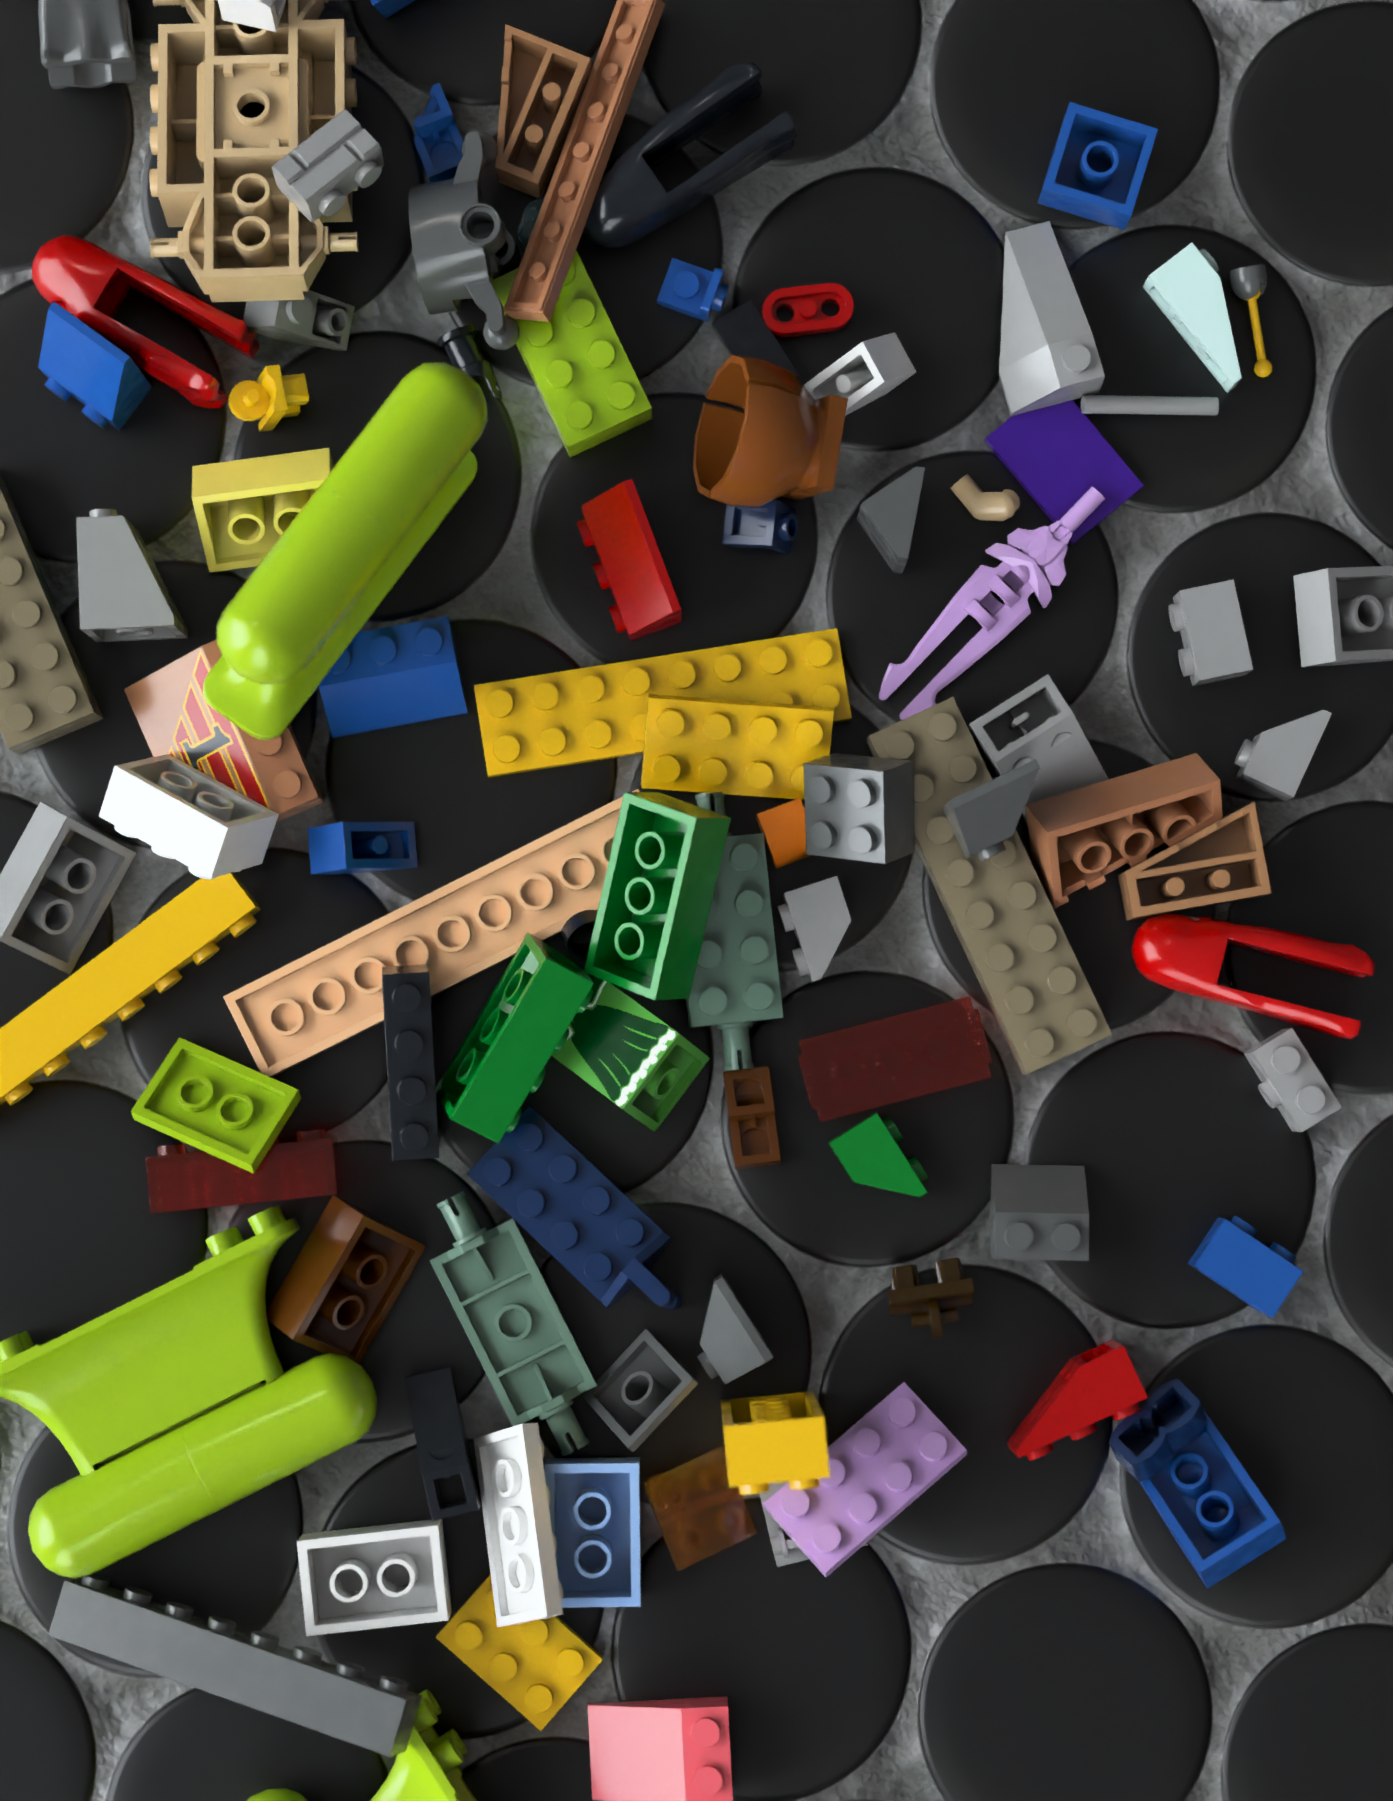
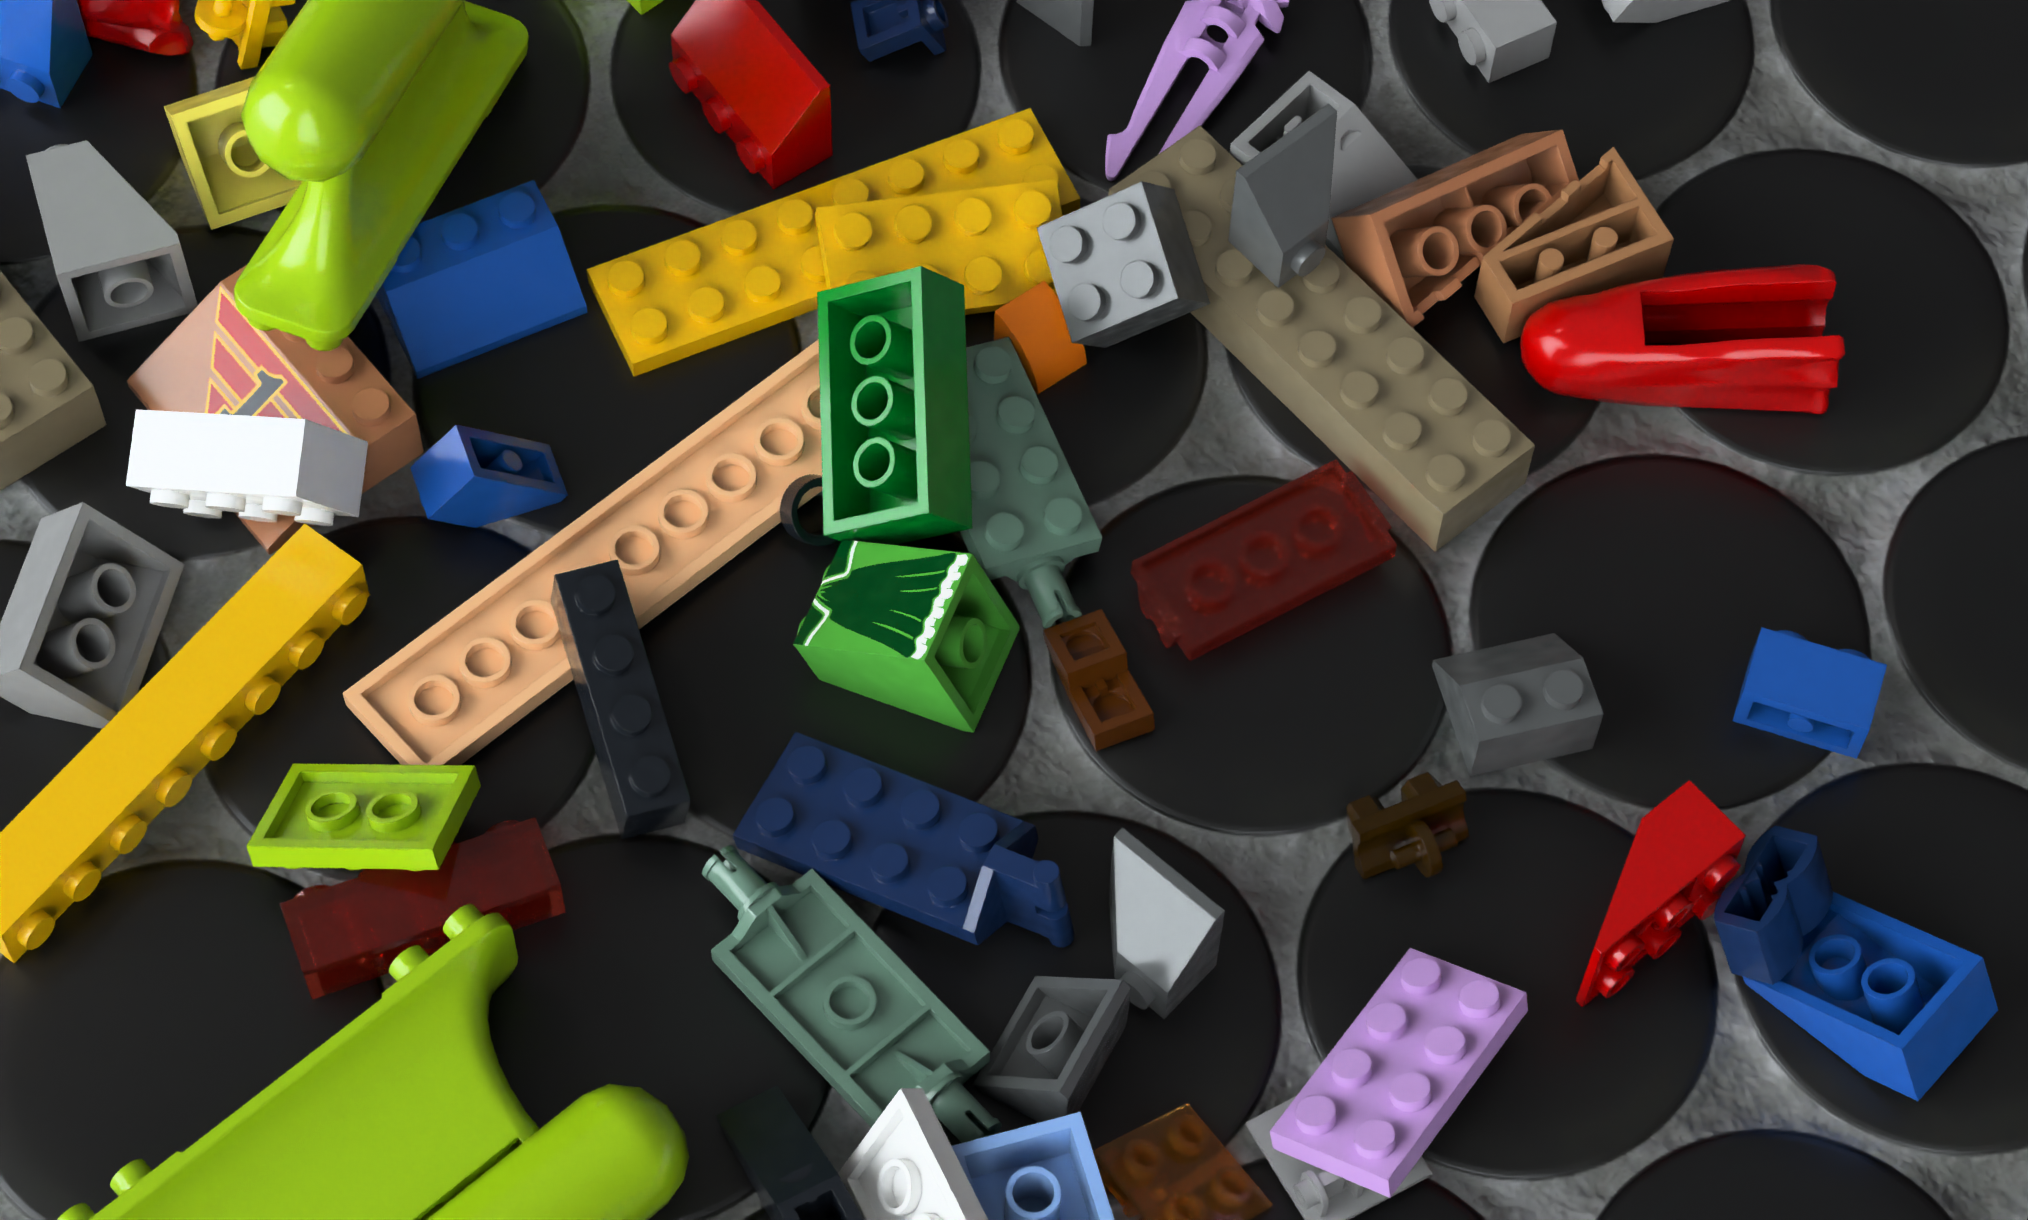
camera: 15 degrees left, 25 degrees down
reddish brown slope [266,1195,427,1364] -> none
green slope [436,933,594,1144] -> none
yellow brick [721,1391,830,1494] -> none
light grey slope [777,876,851,983] -> none
green slope [828,1113,929,1197] -> none
light grey slope [1234,709,1332,801] -> none
light grey brick [1244,1028,1342,1132] -> none

